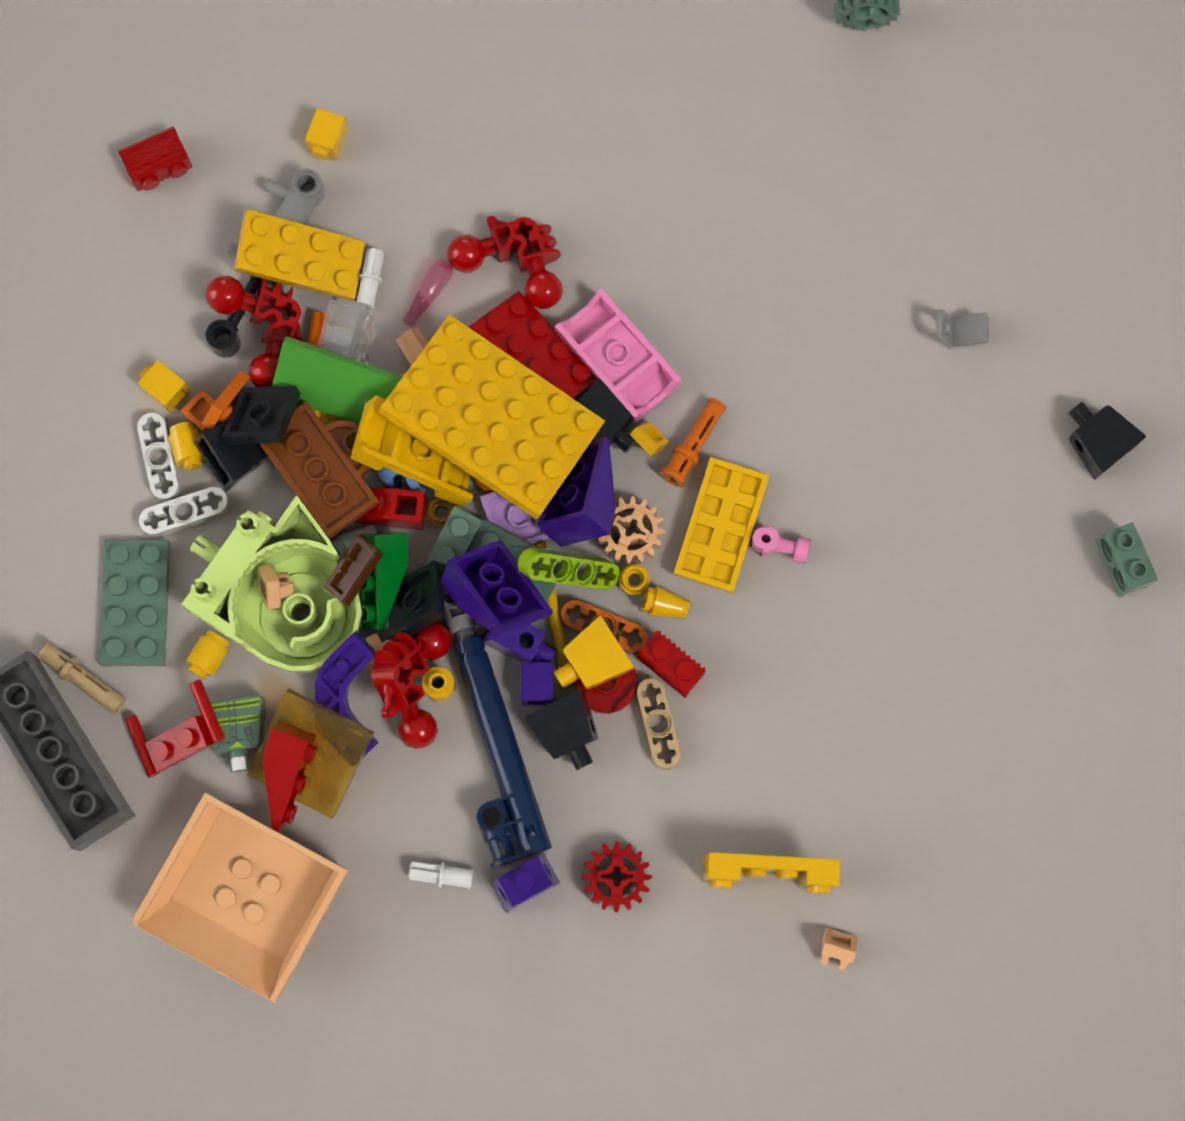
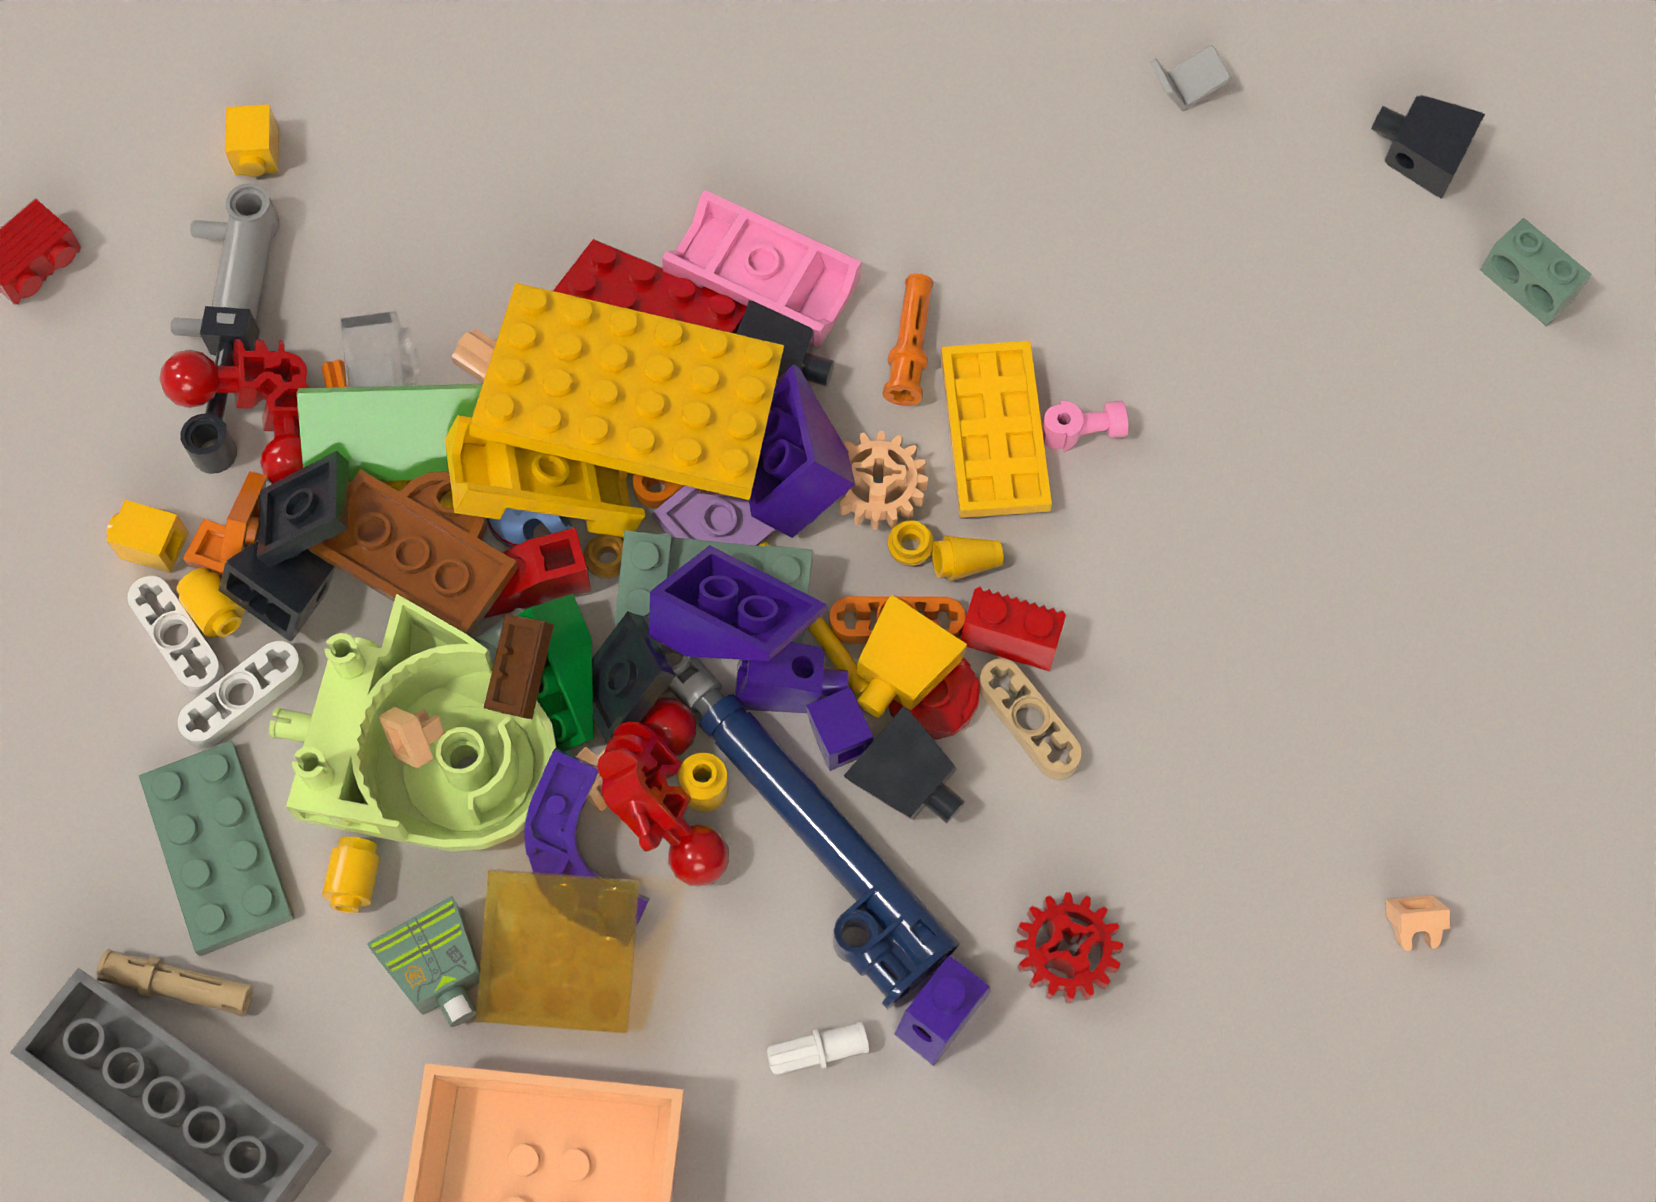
camera: 20 degrees left, 10 degrees down
red plate [124,679,225,778] -> none
yellow plate [233,209,365,302] -> none
red slope [262,722,318,831] -> none
white axle [355,248,384,310] -> none
clear pink piece [402,259,453,327] -> none
red piece [447,216,563,309] -> none
lime beam [517,547,620,590] -> none
yellow tile [629,421,669,456] -> none
yellow piece [703,852,840,894] -> none

